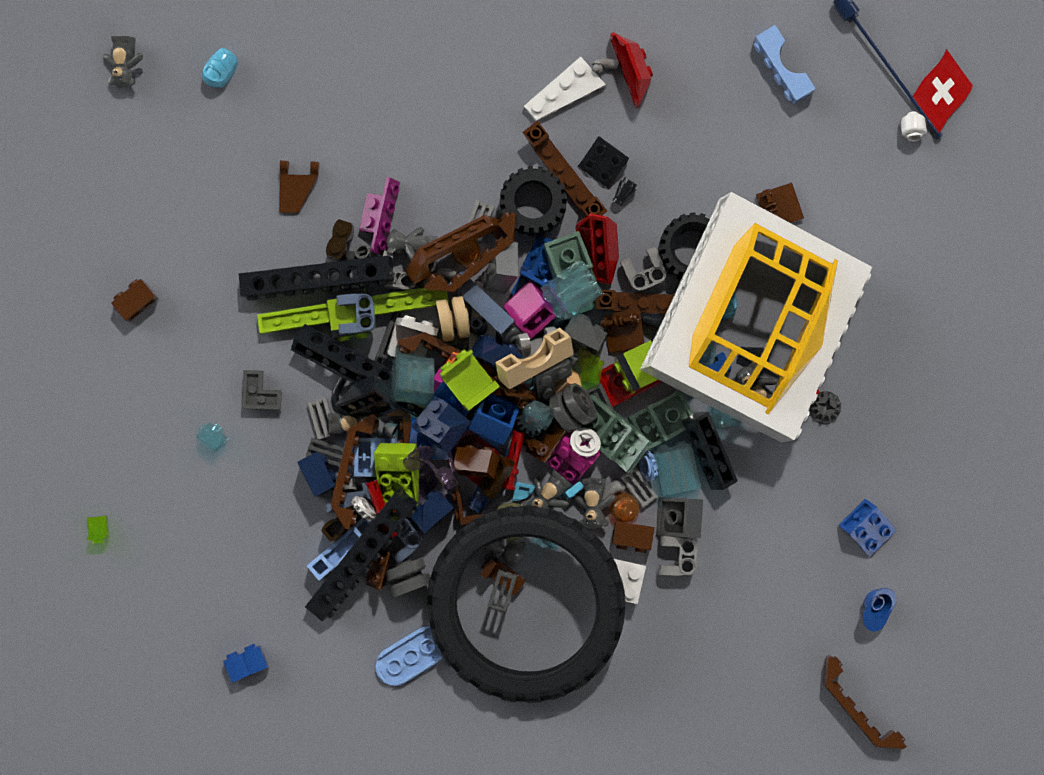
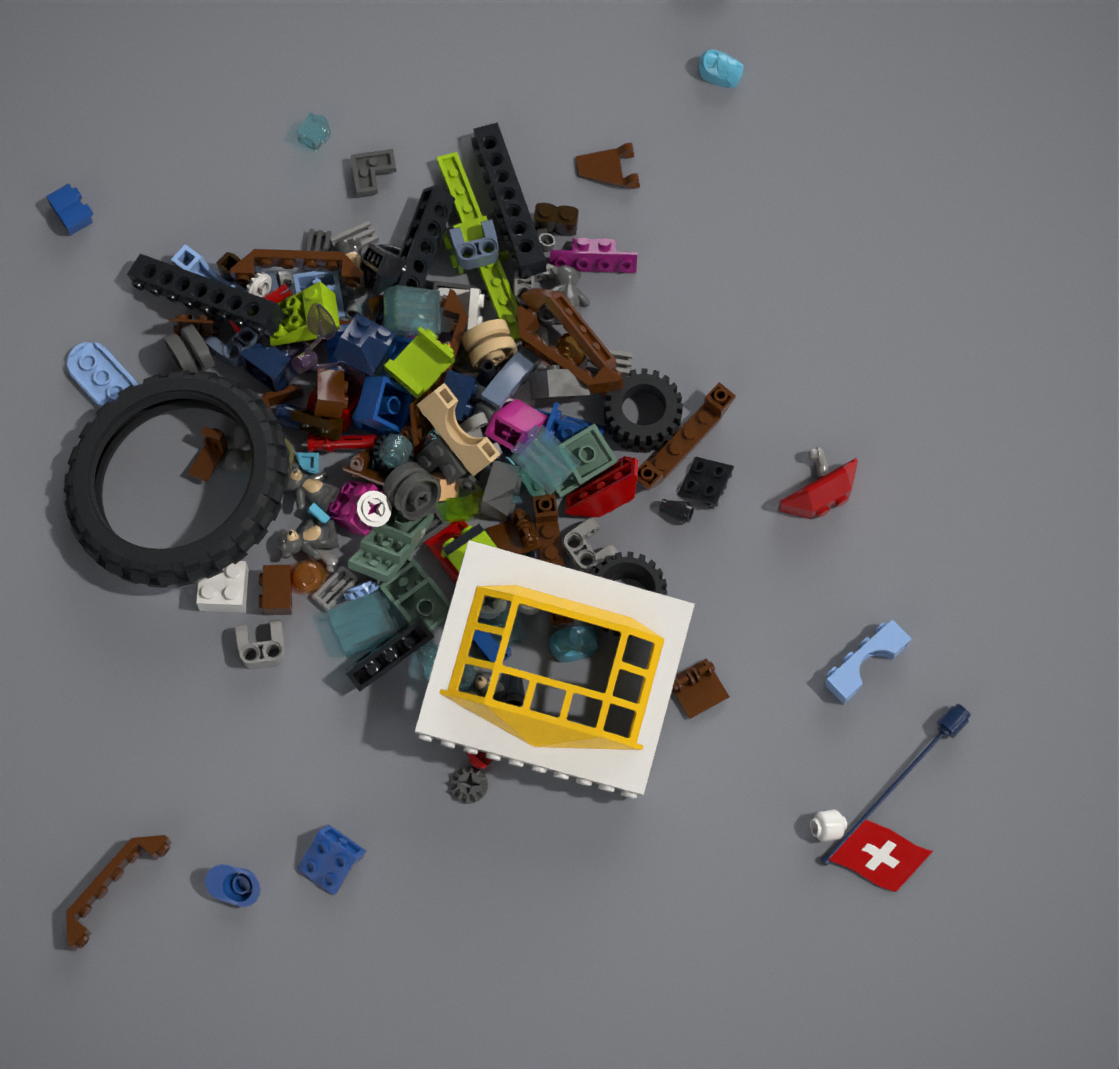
camera: 75 degrees right, 15 degrees down
clear neon green bracket [87,515,110,544] -> none
reddish brown brick [111,279,159,322] -> none
dark blue slope [297,451,337,497] -> none
dark grey tile [487,569,517,613] -> none
white wing [524,57,606,121] -> none
dark grey slope [657,497,703,538] -> none

